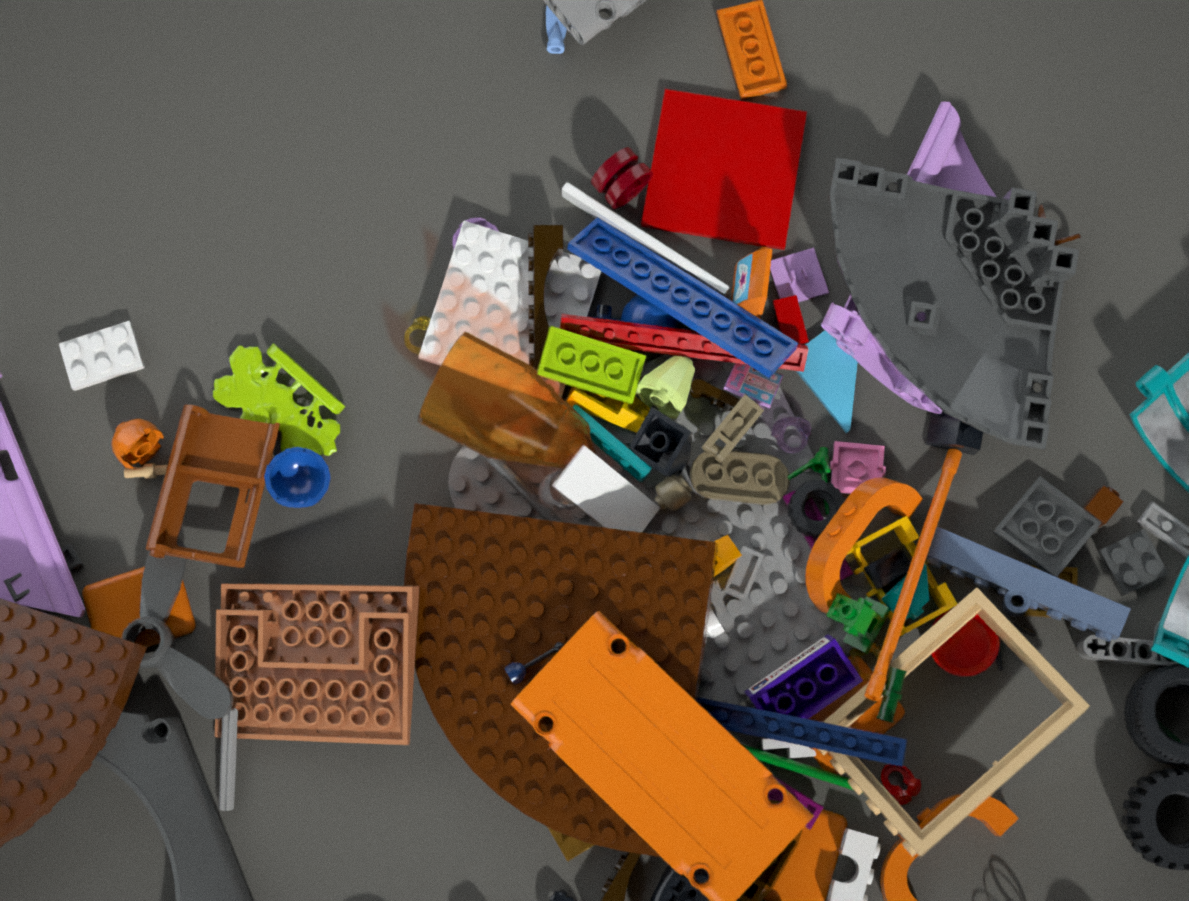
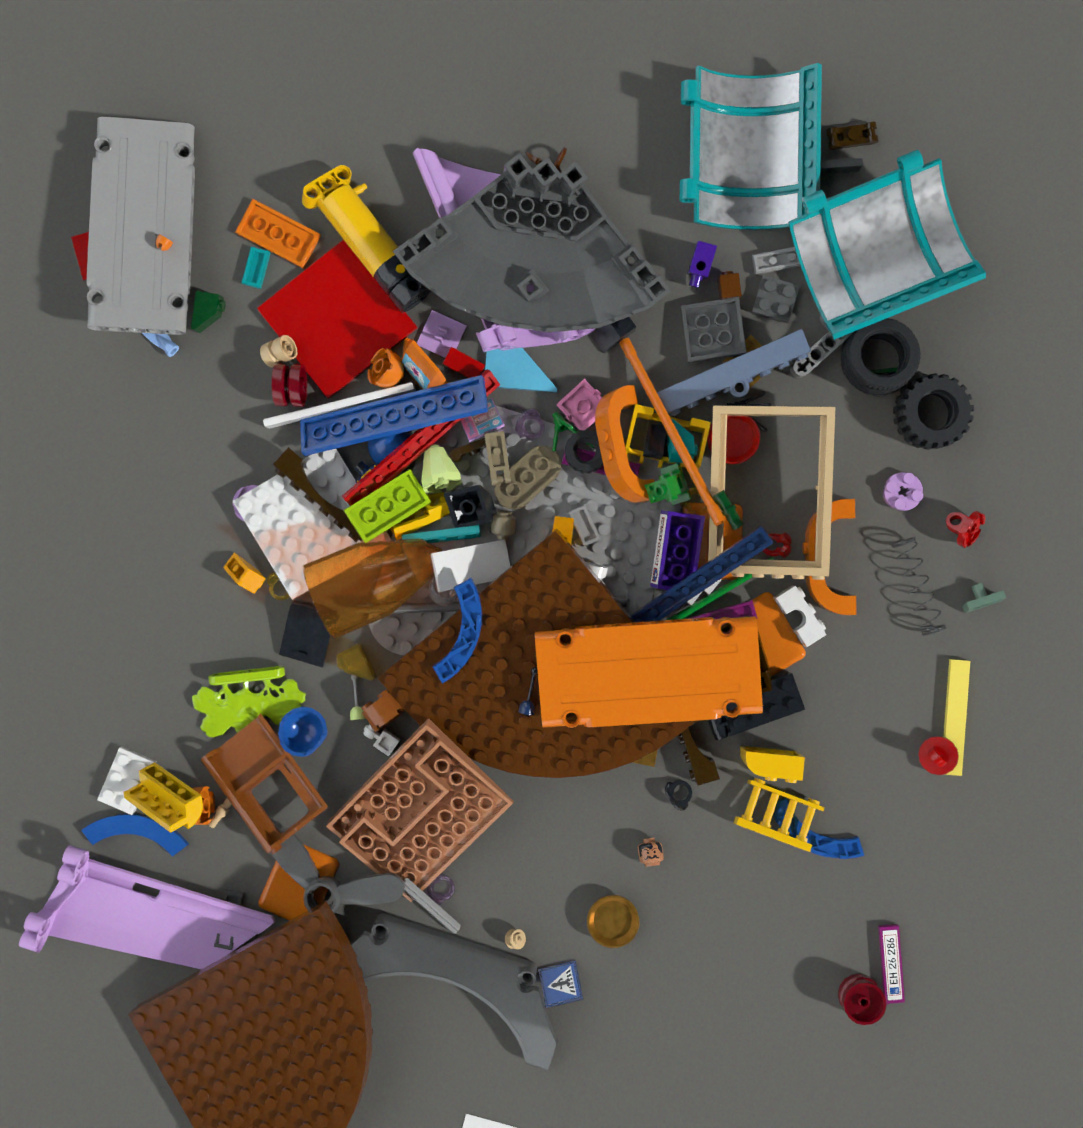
camera: 50 degrees left, 10 degrees up
none -> blue tile [81,814,189,857]
none -> yellow brick [123,762,203,833]
none -> dark green slope [191,291,226,333]
none -> light orange slope [223,552,266,594]
none -> teal tile [241,246,271,289]
none -> tan wheel [260,335,297,368]
none -> black door [279,600,341,668]
none -> yellow piece [302,165,431,313]
none -> clear yellow slope [336,644,377,680]
none -> hinge [350,674,366,720]
none -> dark orange brick [361,690,405,733]
none -> white plate [363,724,400,756]
none -> orange cylinder [367,348,404,388]
none -> clear purple piece [427,874,455,905]
none -> blue tile [433,577,482,684]
none -> tan wheel [505,929,526,949]
none -> dark purple torso [688,241,717,288]
none -> lavender plate [882,472,923,511]

